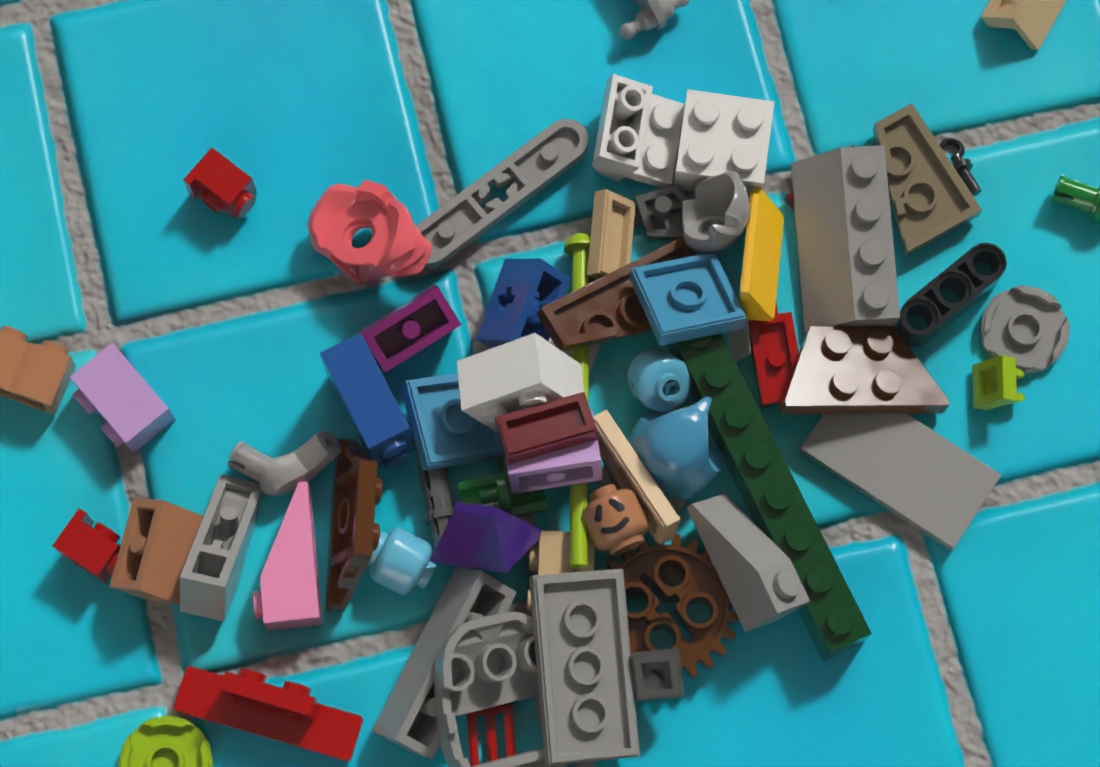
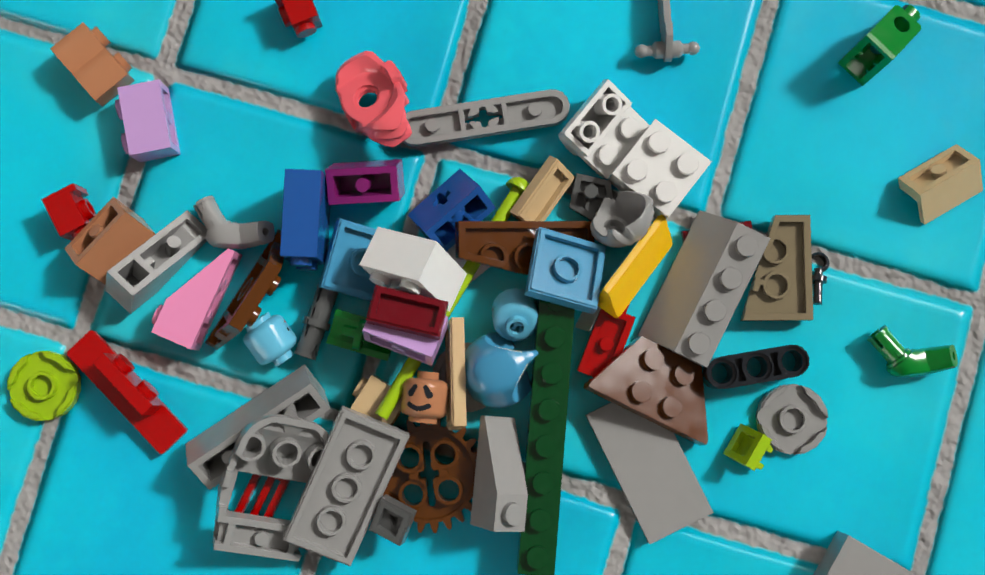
camera: 30 degrees right, 10 degrees up
dark purple slope [429,502,542,573] -> none

